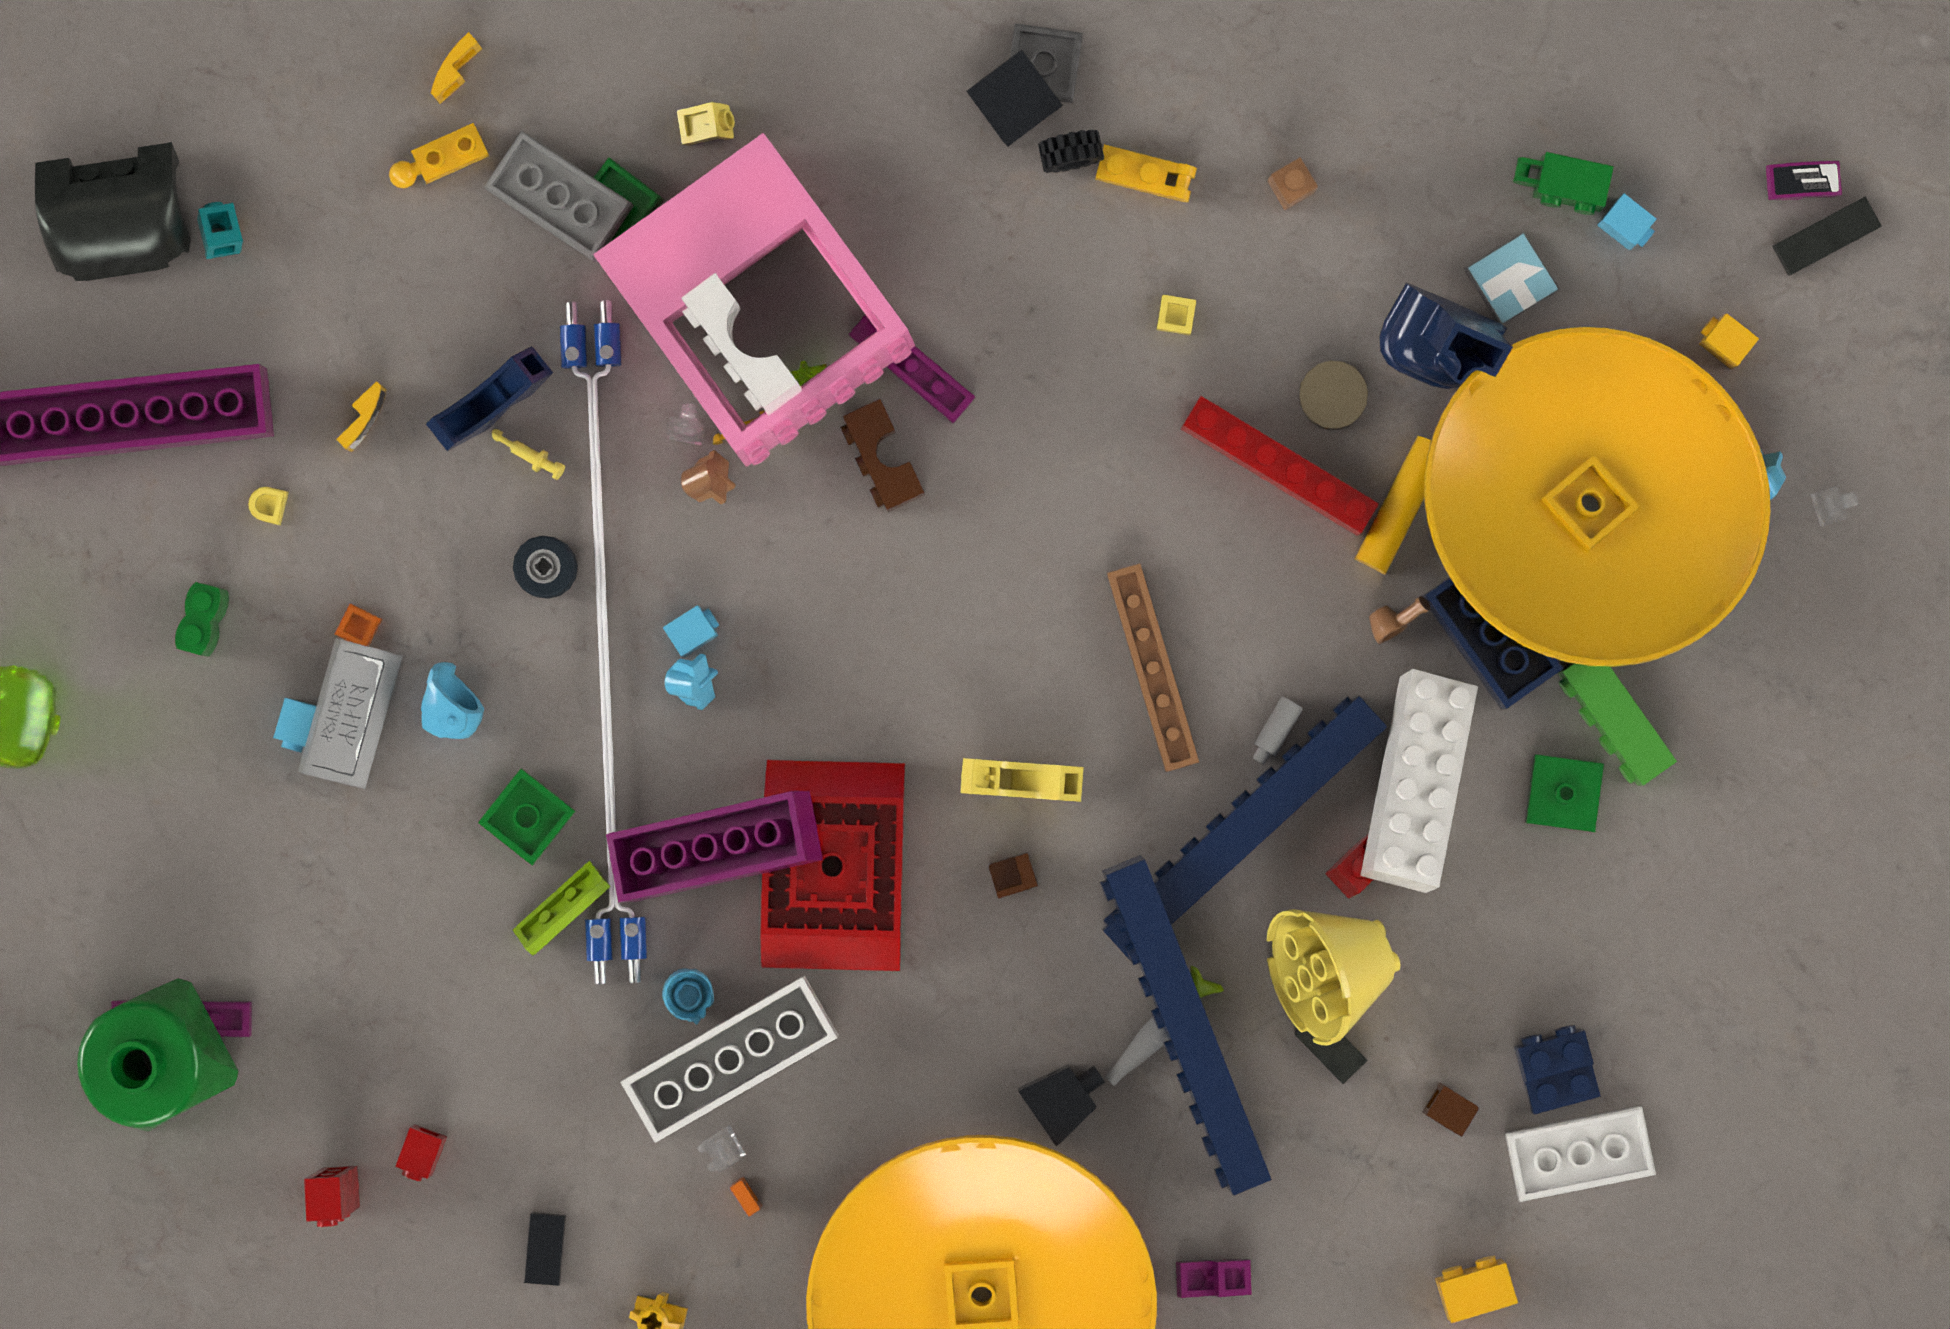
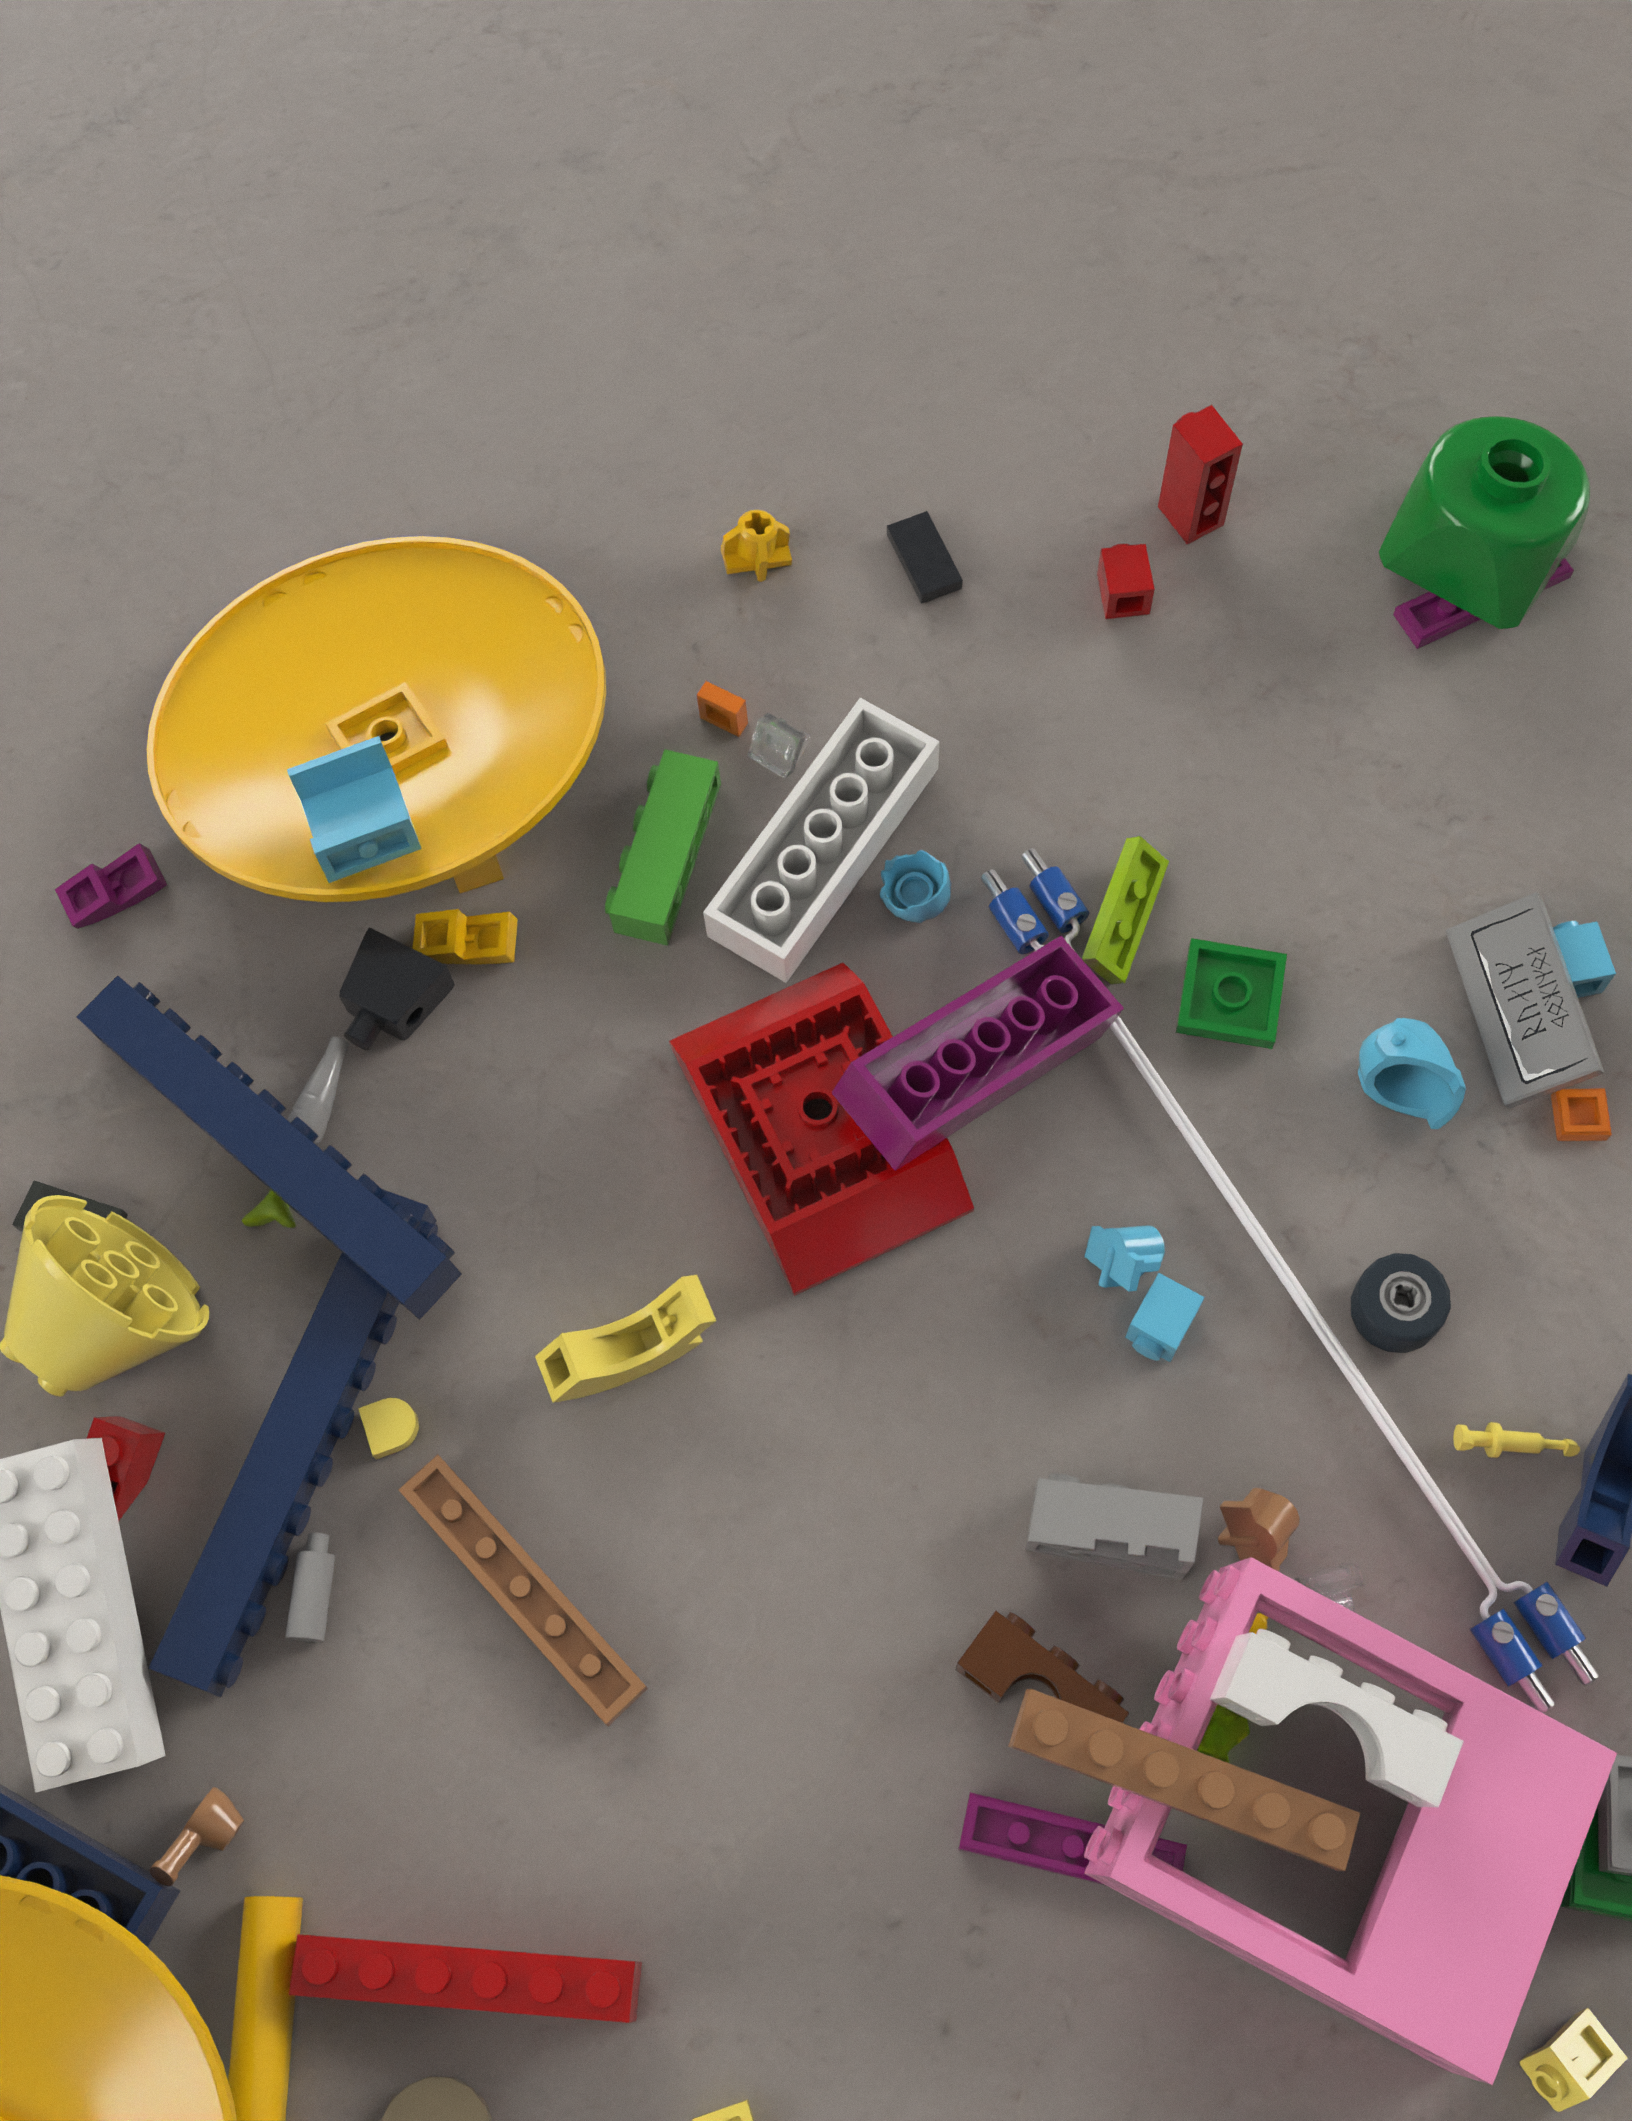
camera: 155 degrees right, 20 degrees down
reddish brown panel [989,852,1038,899] -> none
none -> medium azure panel [287,736,422,883]
none -> light yellow tile [358,1398,419,1460]
none -> yellow slope [412,909,518,964]
none -> bright green brick [605,749,721,946]
none -> medium nougat plate [1008,1689,1360,1871]
none -> light grey wedge [1025,1474,1204,1580]

